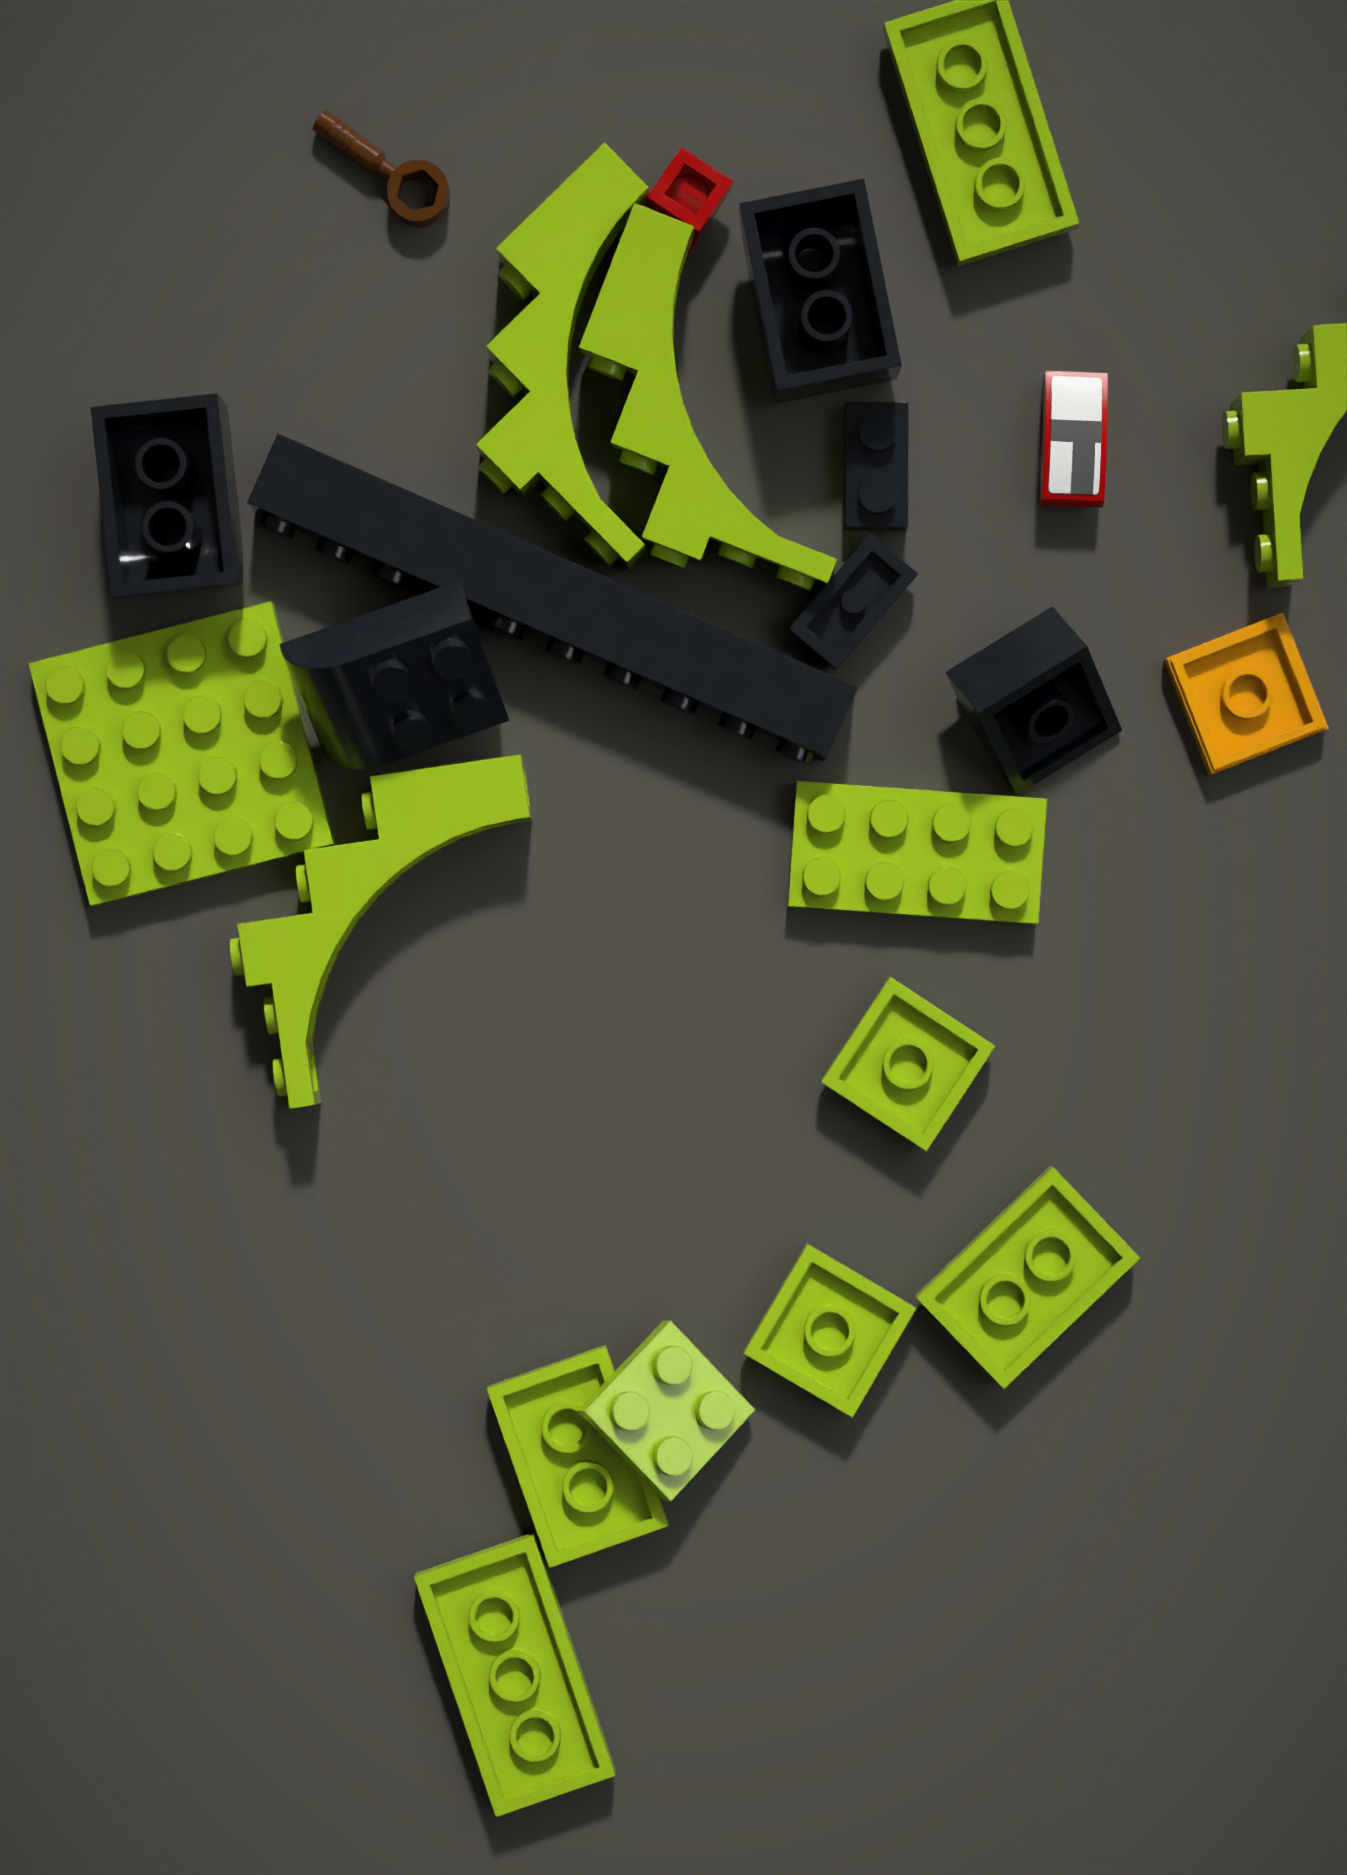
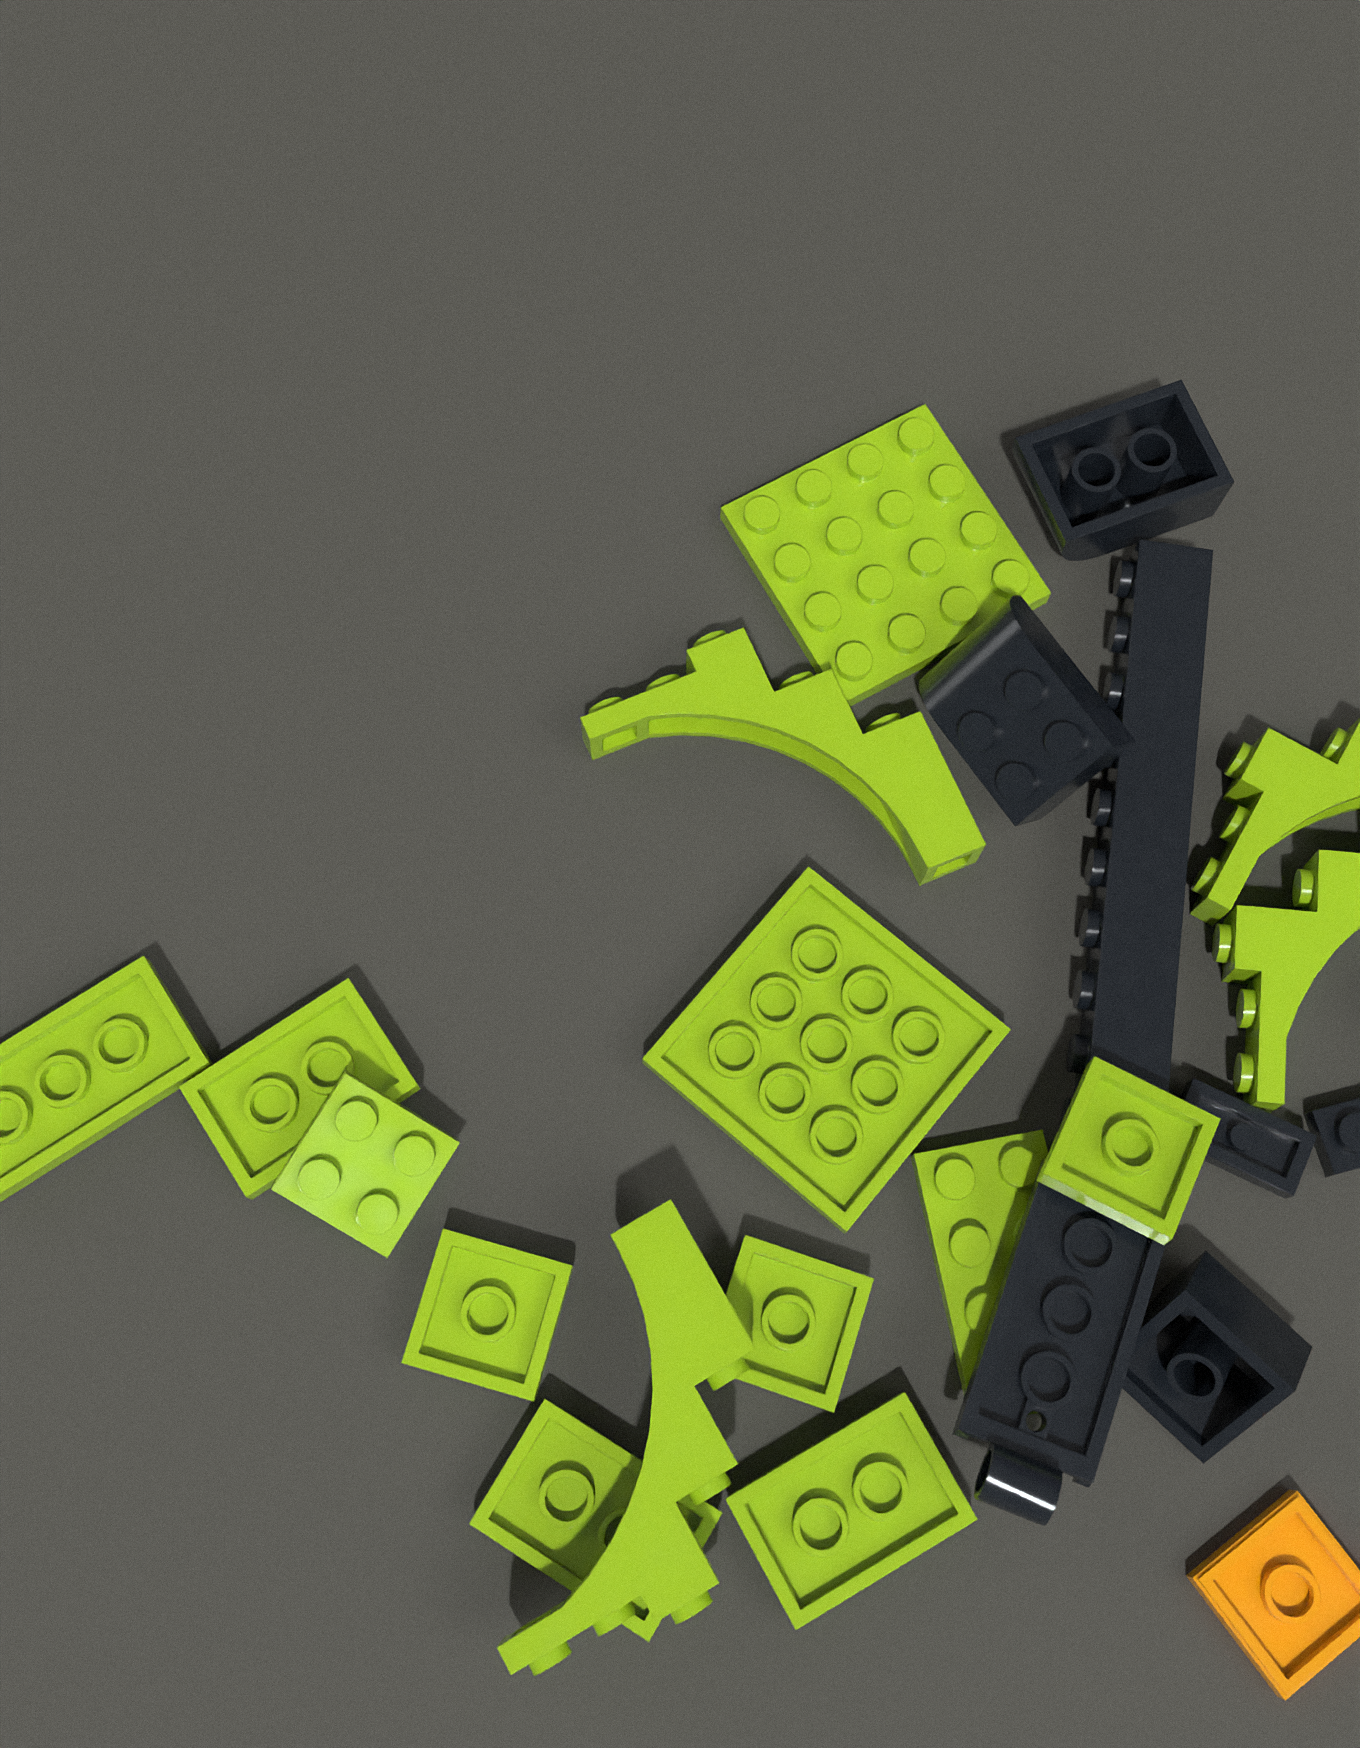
camera: 70 degrees right, 15 degrees down
none -> lime arch [497,1199,756,1676]
none -> lime plate [642,866,1011,1234]
none -> lime plate [724,1392,978,1630]
none -> black hinge [952,1157,1166,1526]
none -> lime plate [1036,1056,1220,1245]

